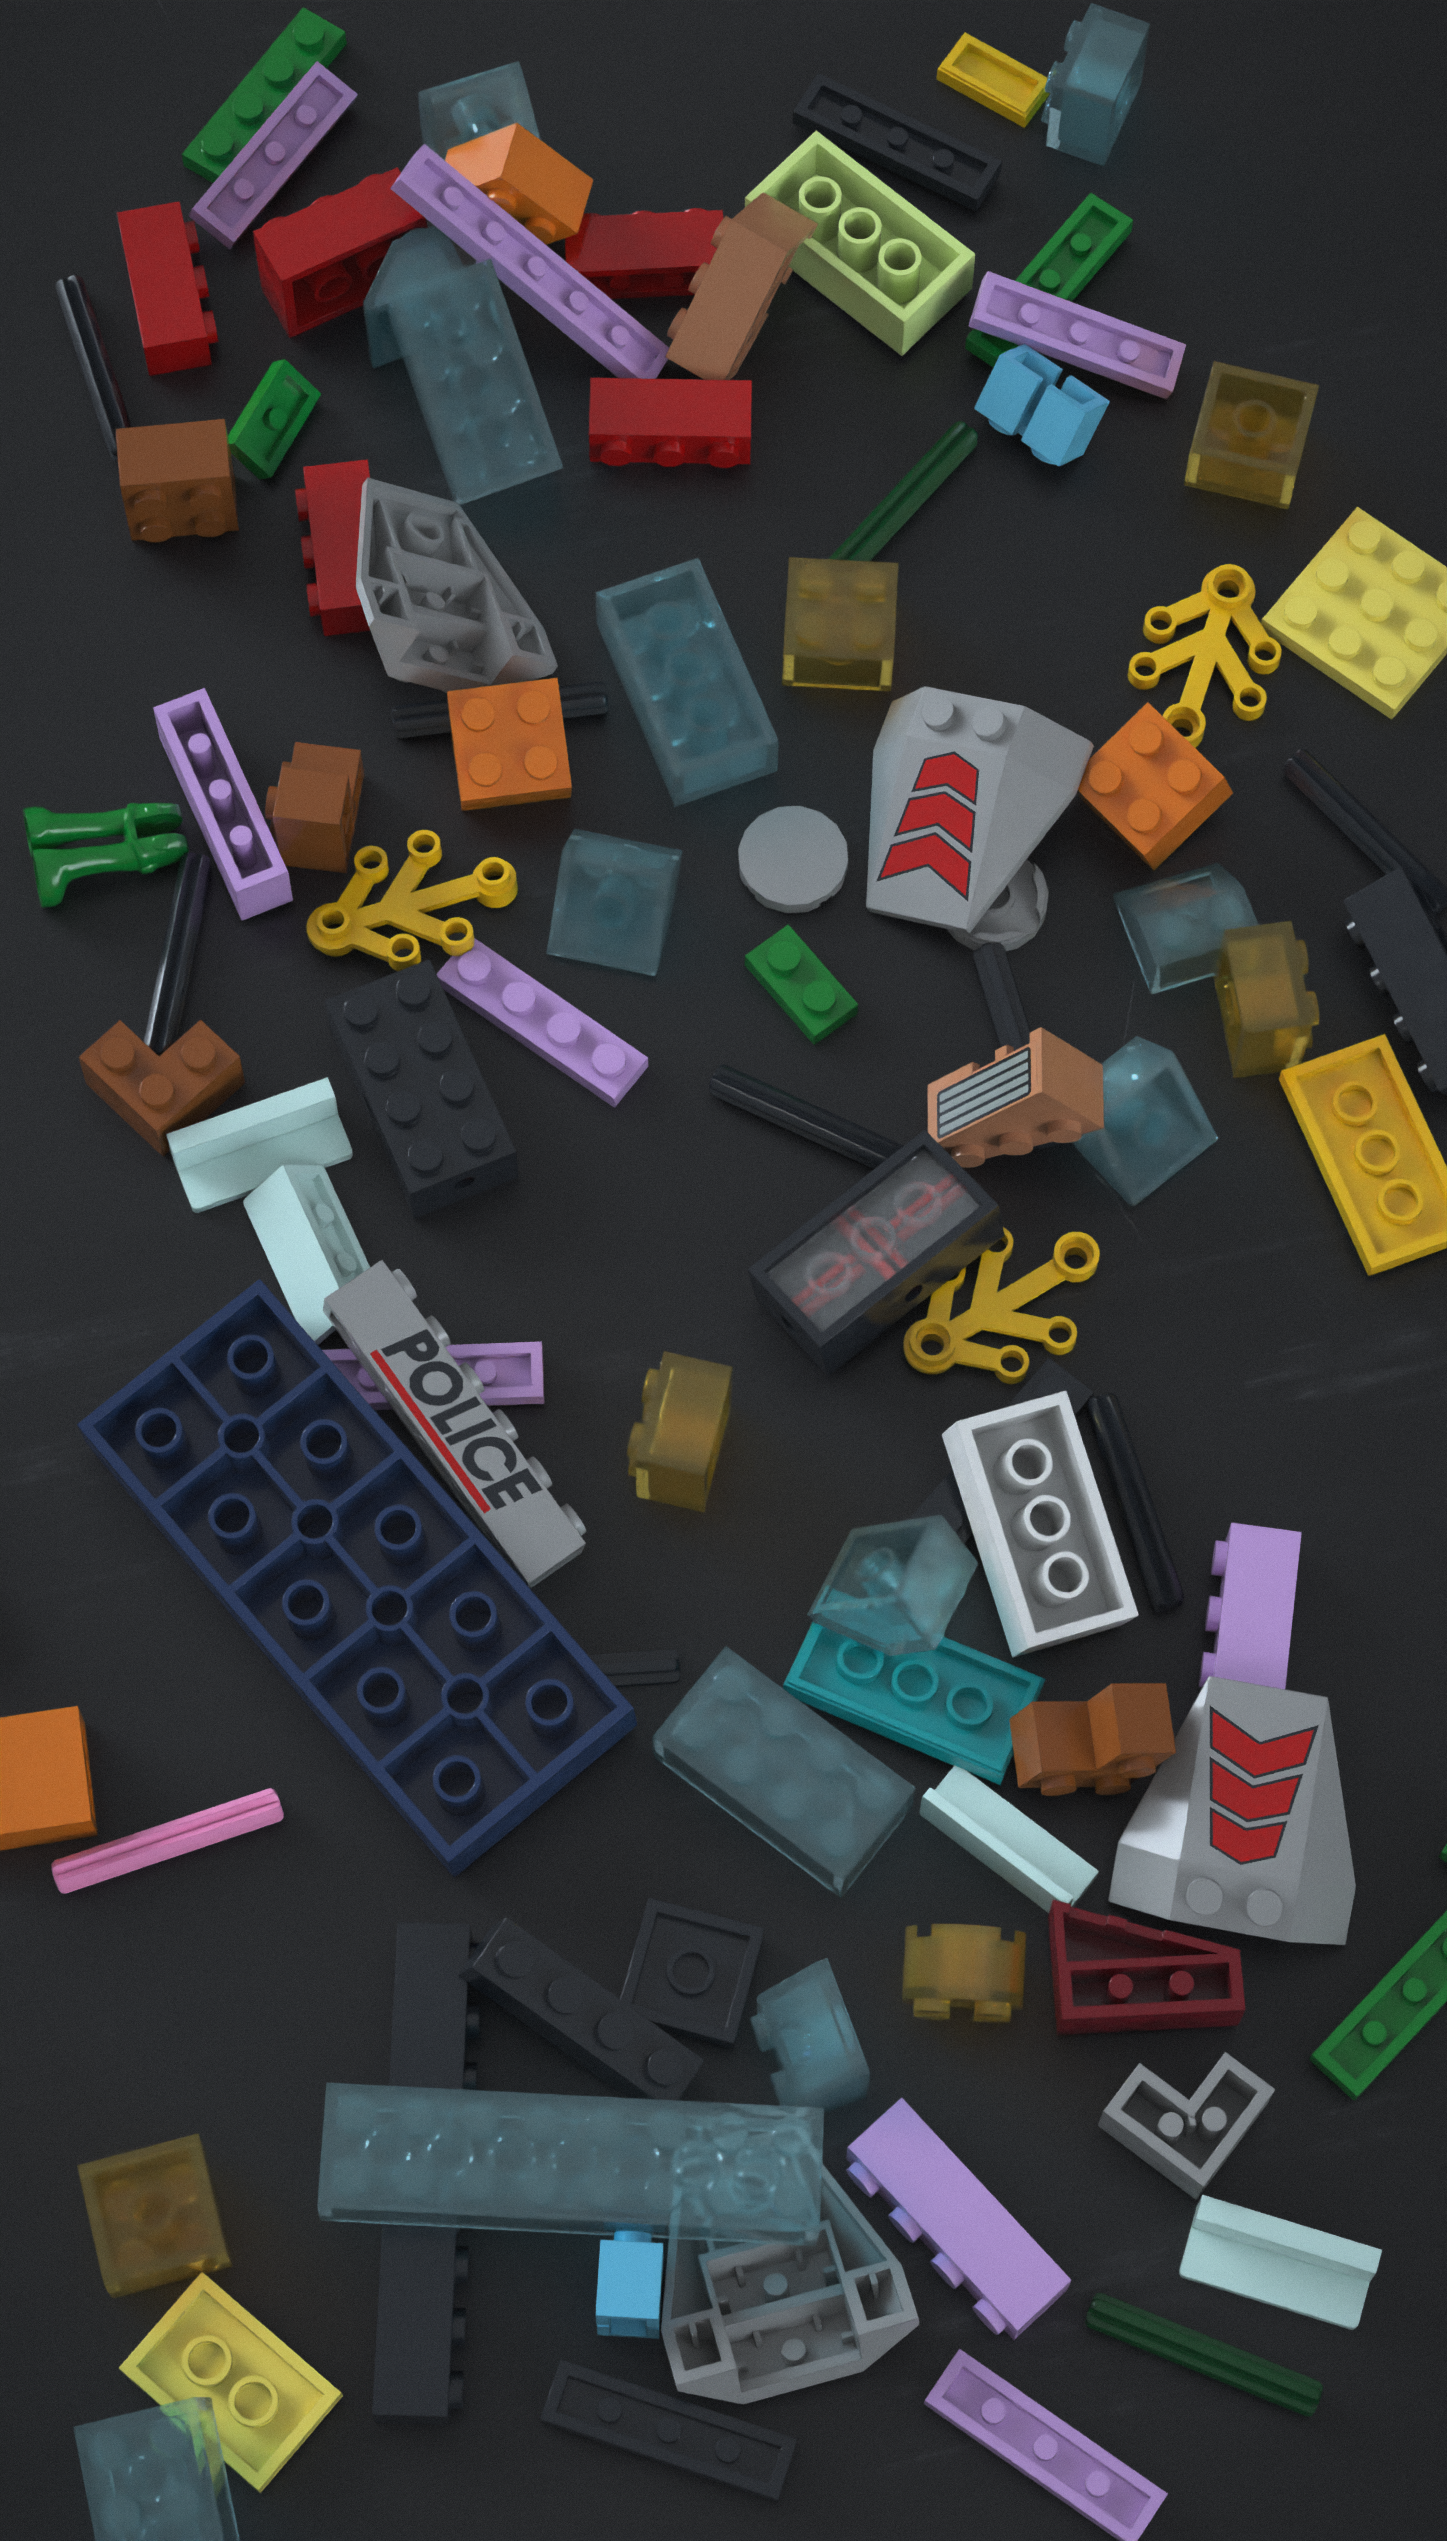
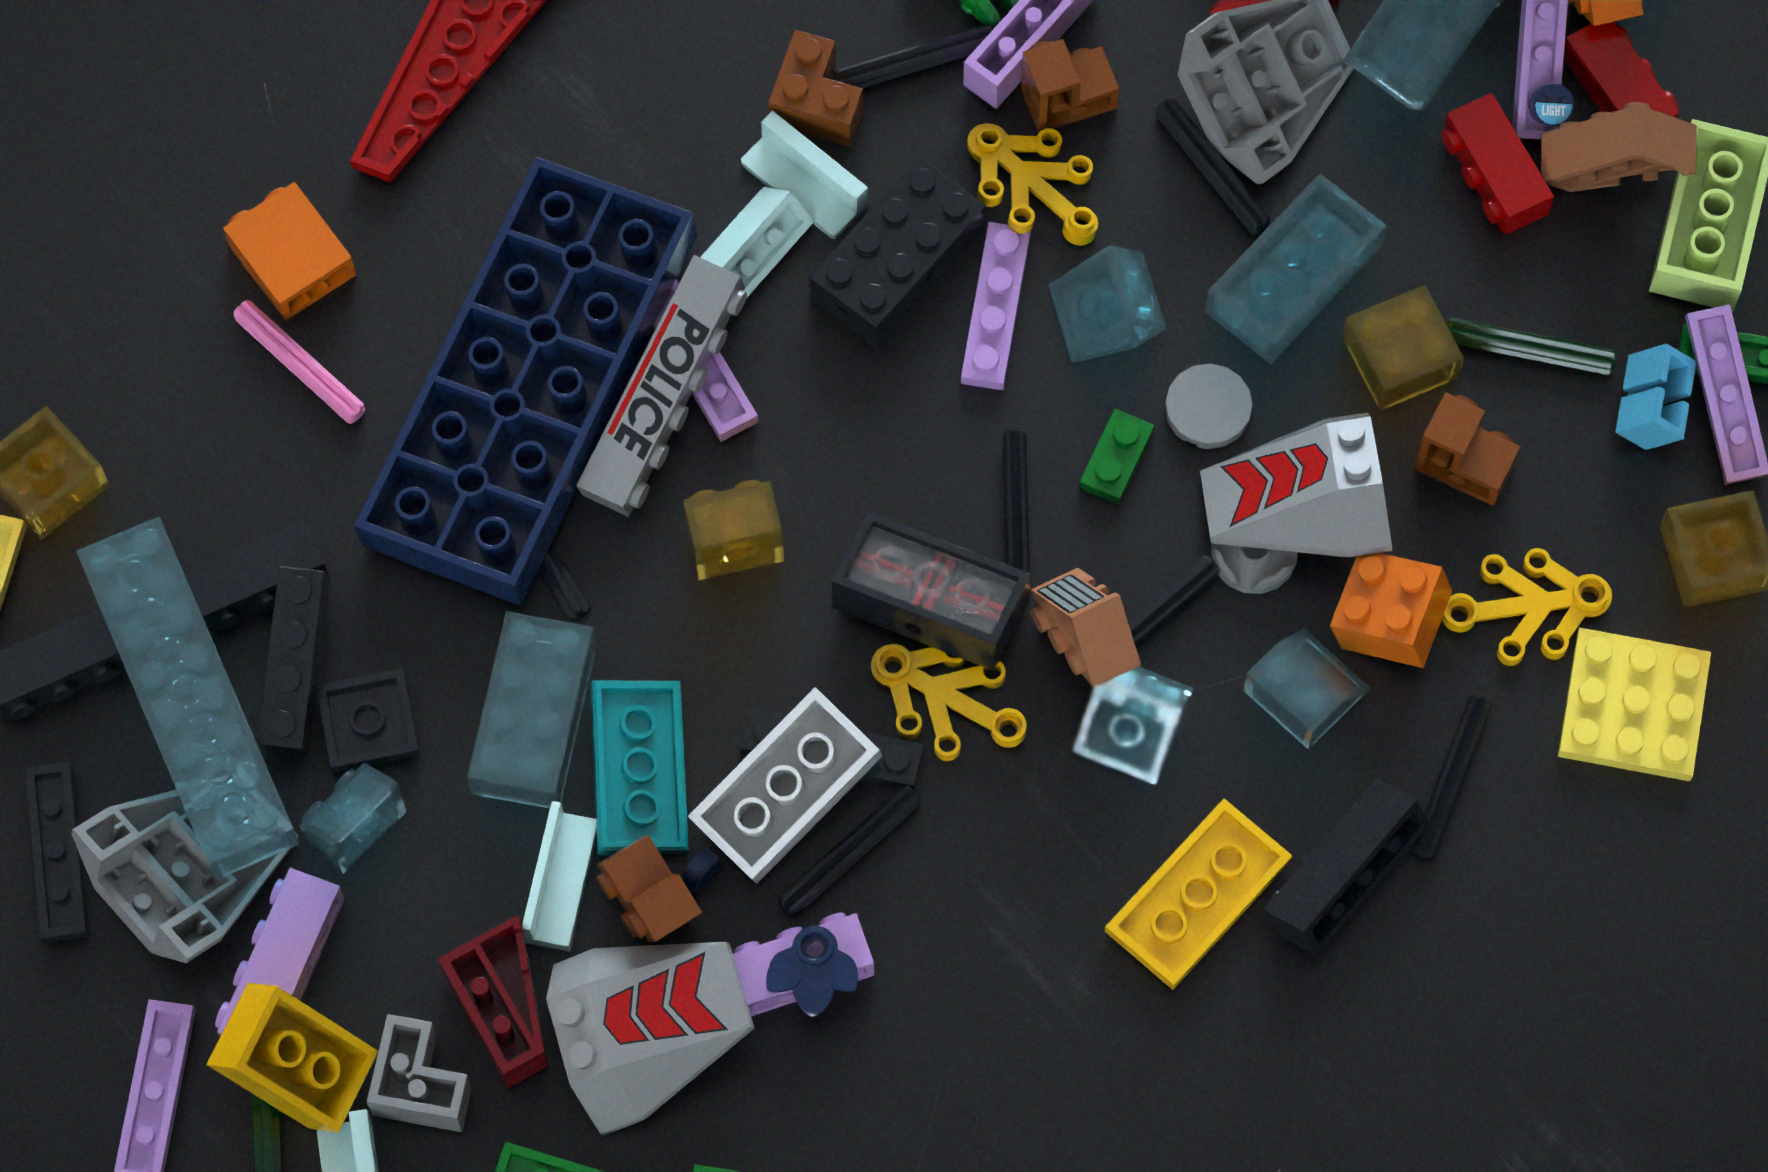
camera: 65 degrees right, 0 degrees up
orange brick [447,678,572,811] -> none
medium azure piece [595,2231,664,2339] -> none
clear light blue slope [807,1515,978,1656] -> none
clear yellow brick [902,1924,1027,2023] -> none
clear yellow brick [1213,921,1319,1078] -> none
none -> yellow brick [206,983,378,1133]
none -> dark blue tile [681,848,721,893]
none -> dark blue plate [766,926,858,1018]
none -> dark orange brick [1414,392,1521,506]
none -> tile [1529,84,1574,127]

